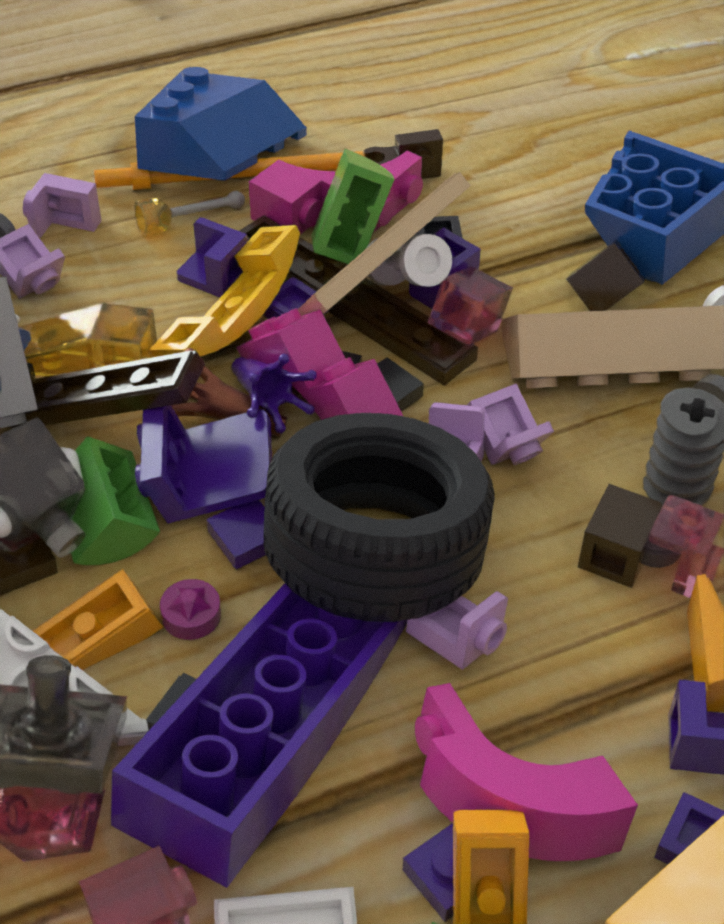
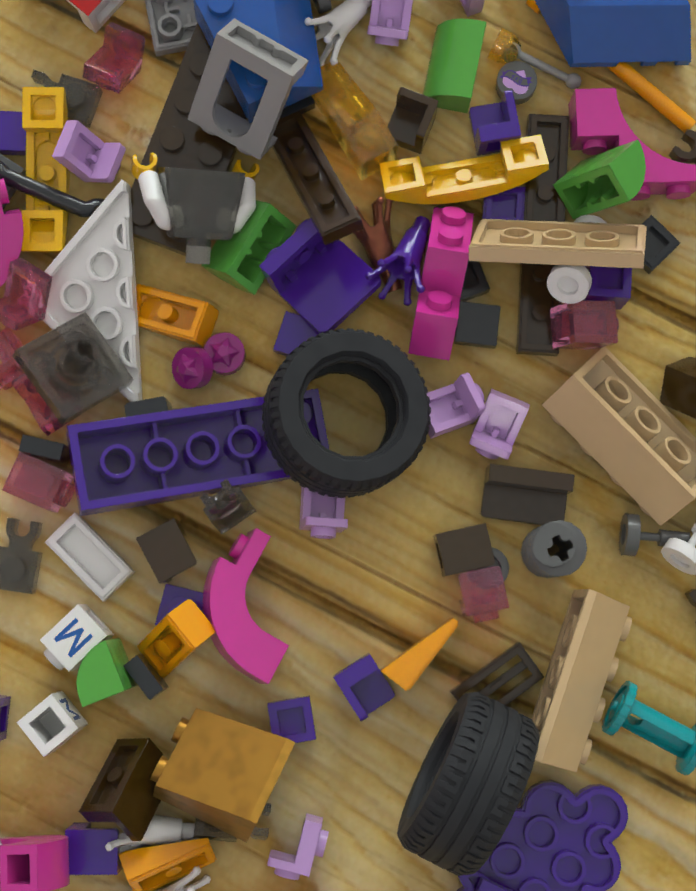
camera: 50 degrees right, 35 degrees up
none -> black tile [19,435,70,465]
none -> dark brown panel [136,518,197,584]
none -> magenta tile [172,347,213,389]
none -> clear smoke plate [200,479,256,534]
none -> dark brown panel [384,87,439,154]
none -> bright green brick [423,19,487,113]
none -> dark brown panel [480,464,575,525]
none -> dark grey tile [496,61,537,105]

